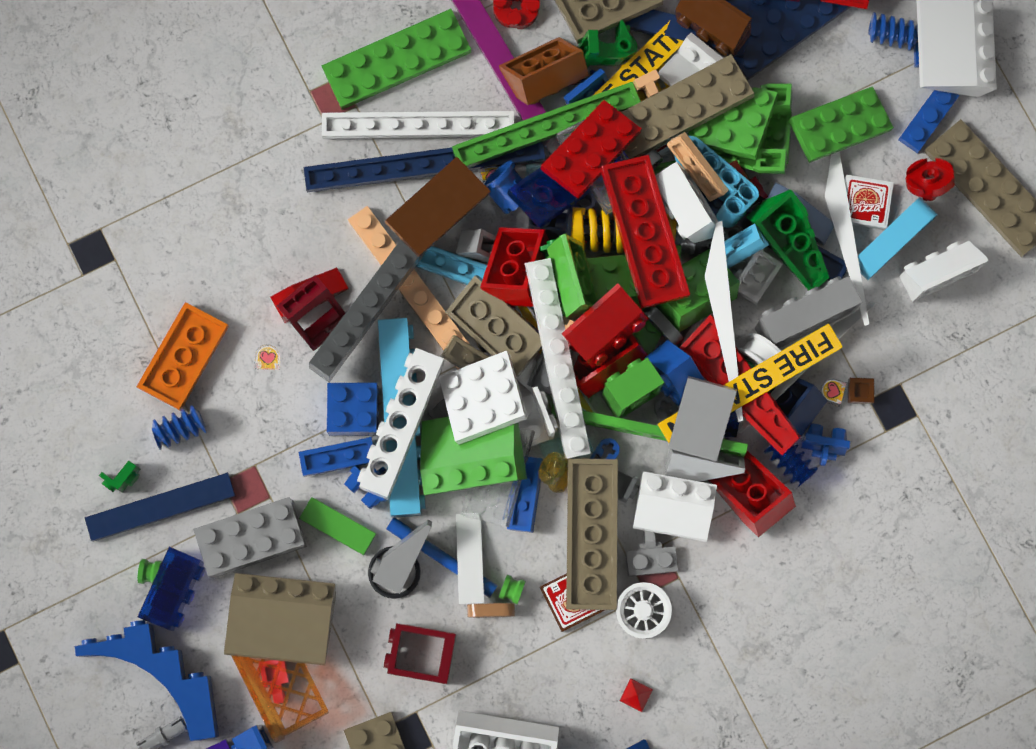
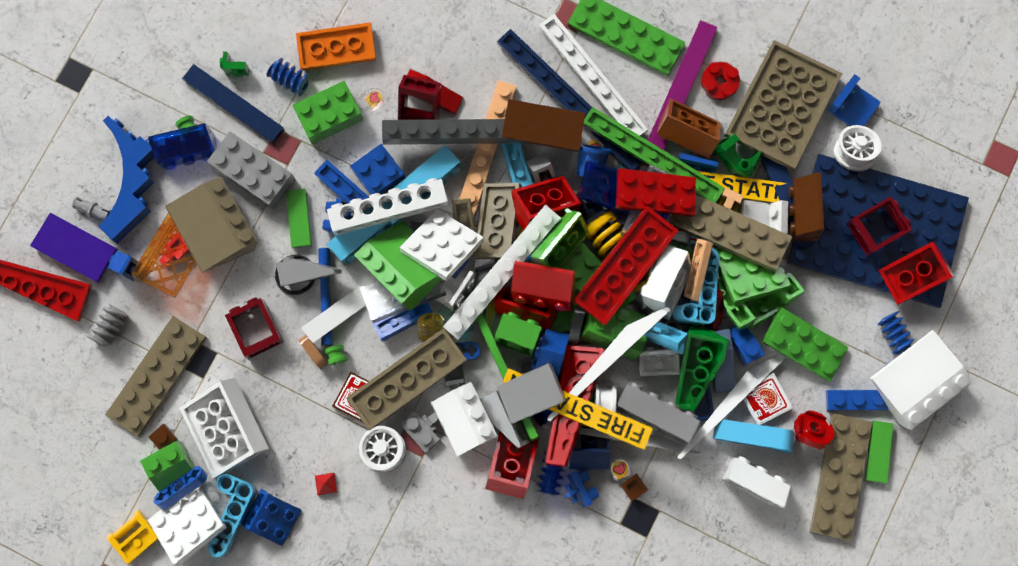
camera: 60 degrees right, 0 degrees up
none -> bright green brick [292,80,363,144]
none -> blue slope [730,326,765,367]
none -> bright green tile [865,420,893,483]

